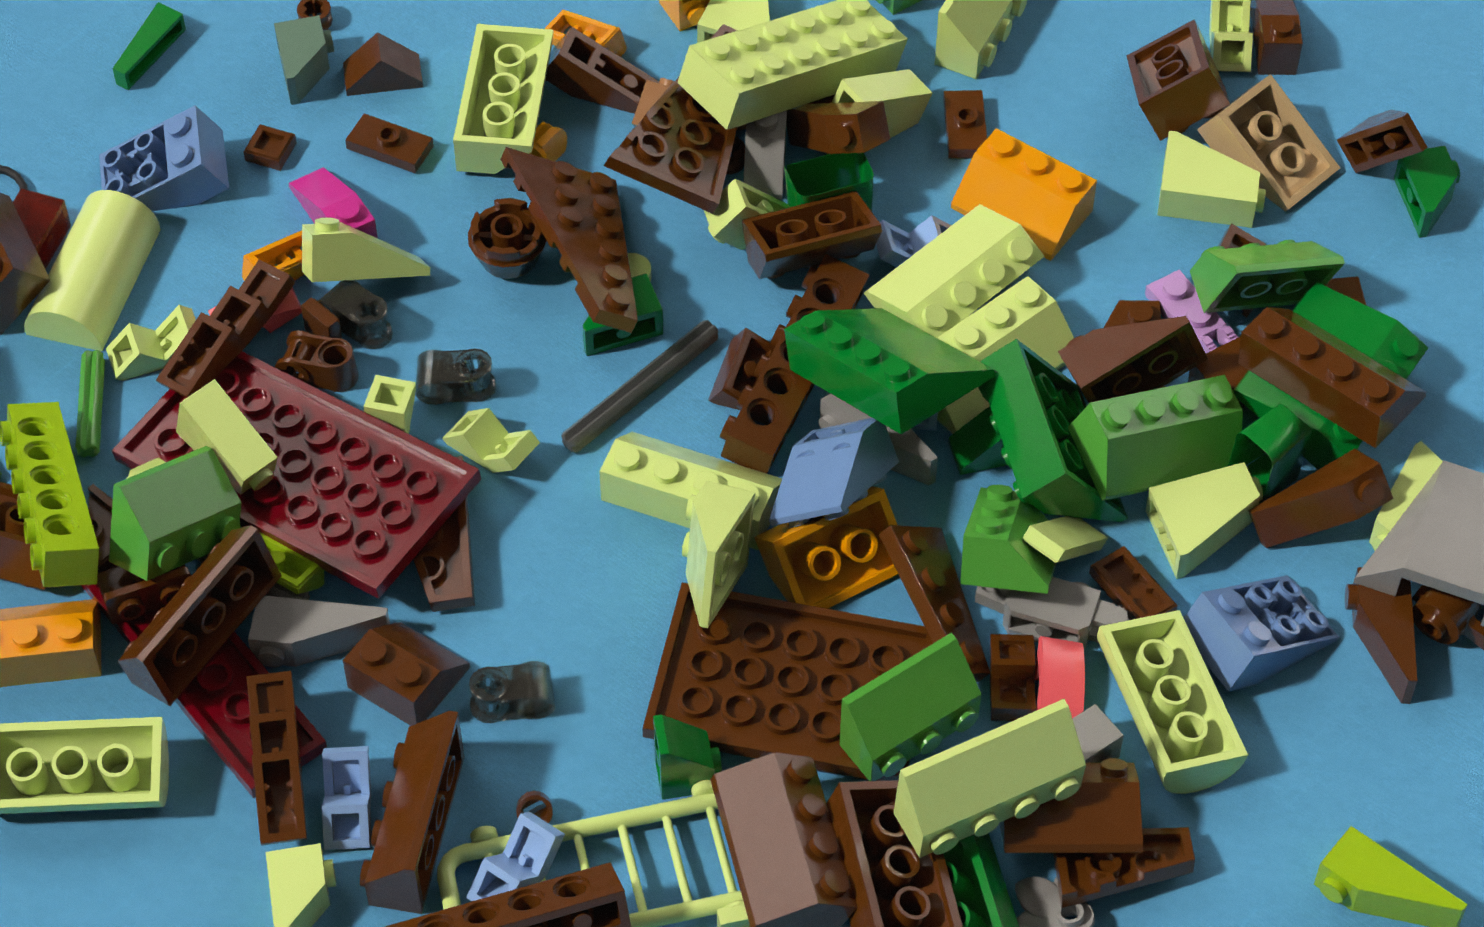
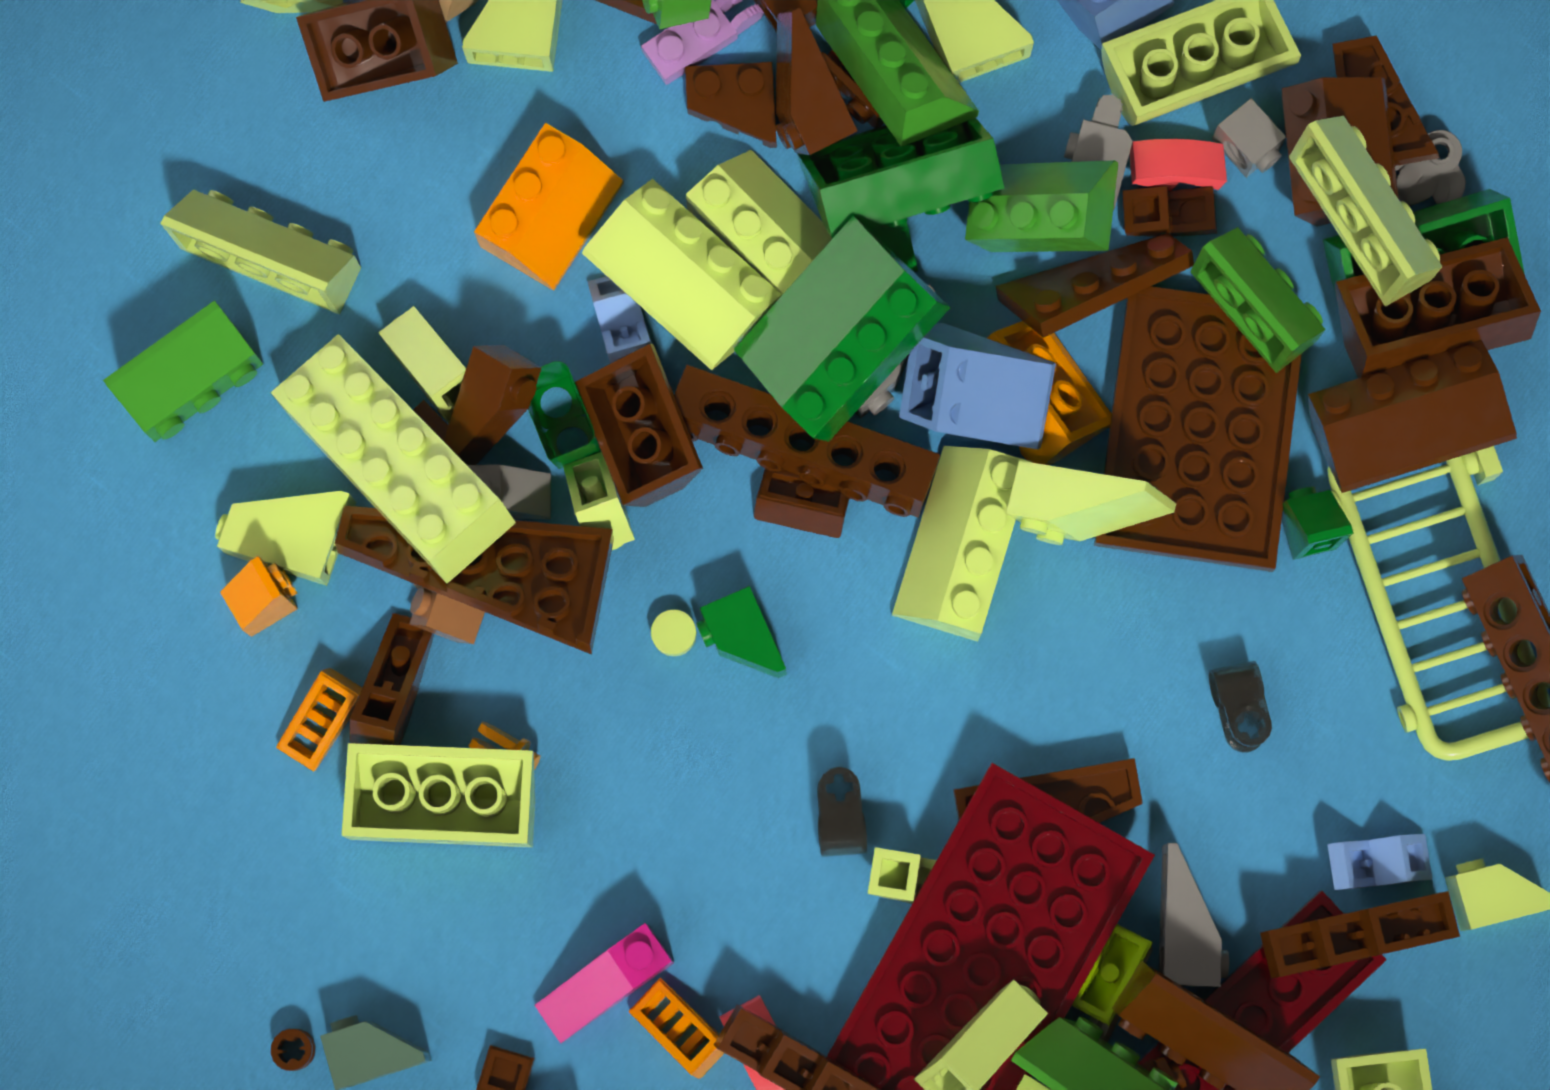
camera: 90 degrees left, 25 degrees up
reddish brown piece [275,330,359,392] -> none
reddish brown tile [301,297,342,339] -> none
yellowish green slope [302,218,430,282] -> none
clear smoke piece [318,280,393,349] -> none
reddish brown slope [343,32,423,96] -> none
reddish brown slope [343,622,470,726] -> none
reddish brown plate [345,113,434,174] -> none
reddish brown slope [360,711,465,914] -> none
yellowish green slope [442,408,540,473] -> none
light blue slope [466,812,565,901] -> none
reddish brown cone [468,198,547,279] -> none
reddish brown wing [500,147,638,333] -> none
reddish brown hinge [516,790,553,823] -> none
dark grey axle [561,320,718,453] -> none
reddish brown plate [943,90,987,158] -> none
yellowish green tile [1023,516,1108,563] -> none
reddish brown plate [1089,546,1178,620] -> none

